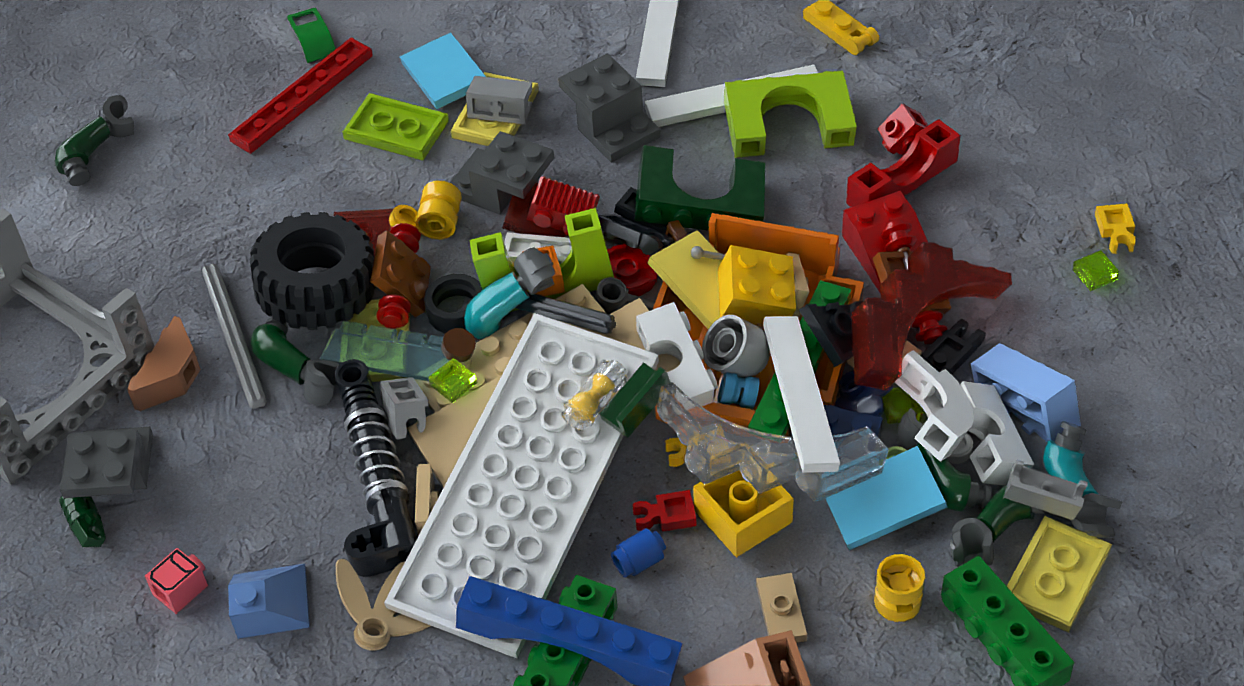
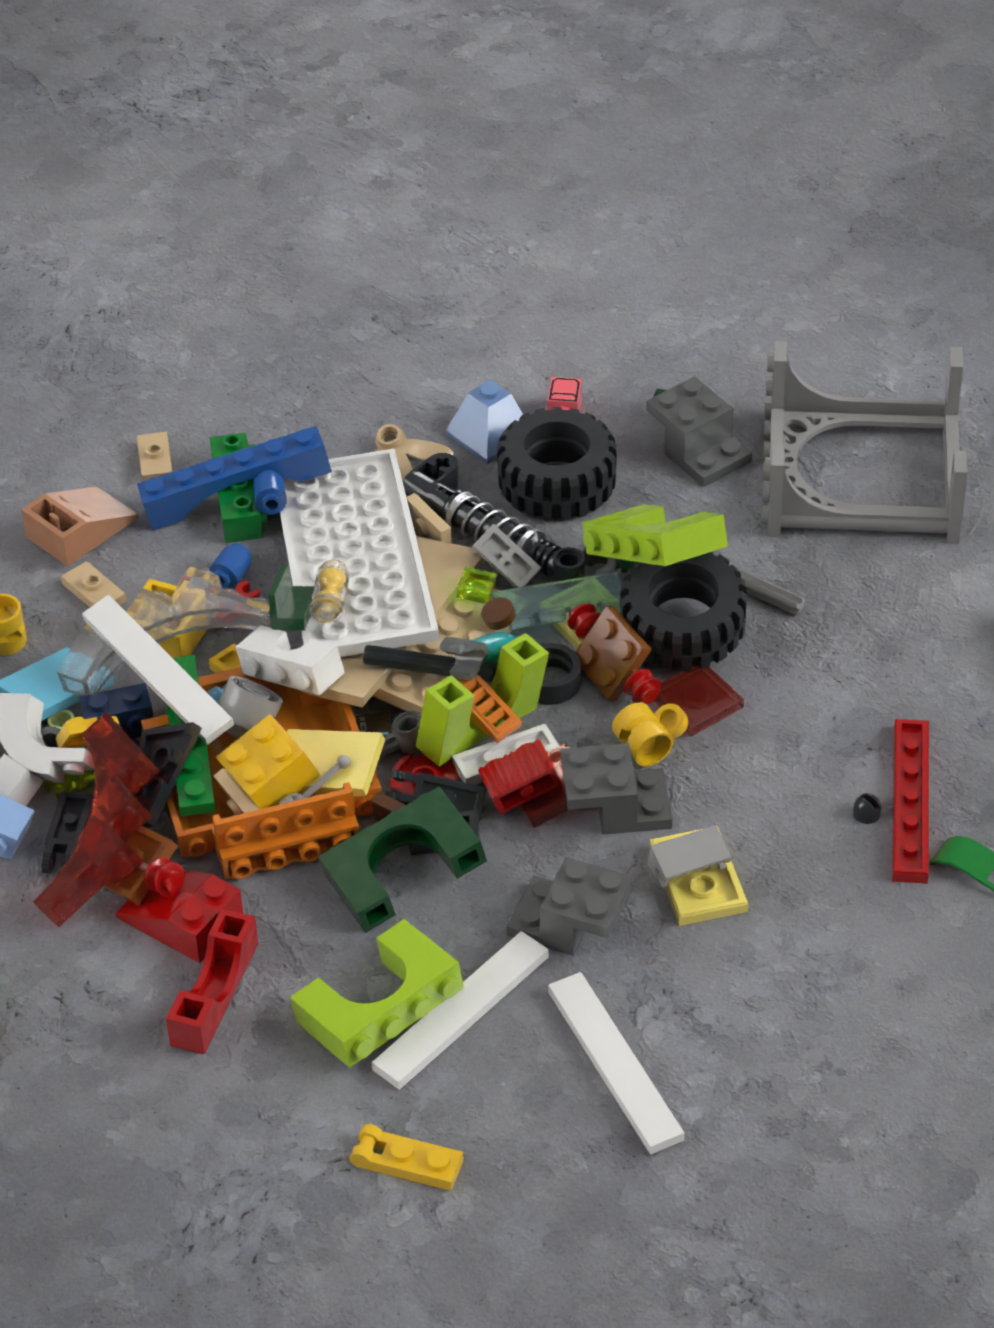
camera: 145 degrees right, 5 degrees down
nougat slope [127,316,201,411] -> none
lime tile [342,93,449,160] -> none
medium azure tile [400,32,486,109] -> none
red brick [877,103,928,156] -> none
none -> yellow plate [55,716,121,748]
none -> blue brick [253,470,287,515]
none -> black tyre [497,407,617,521]
none -> lime arch [582,504,728,566]
none -> black hinge [853,793,882,824]

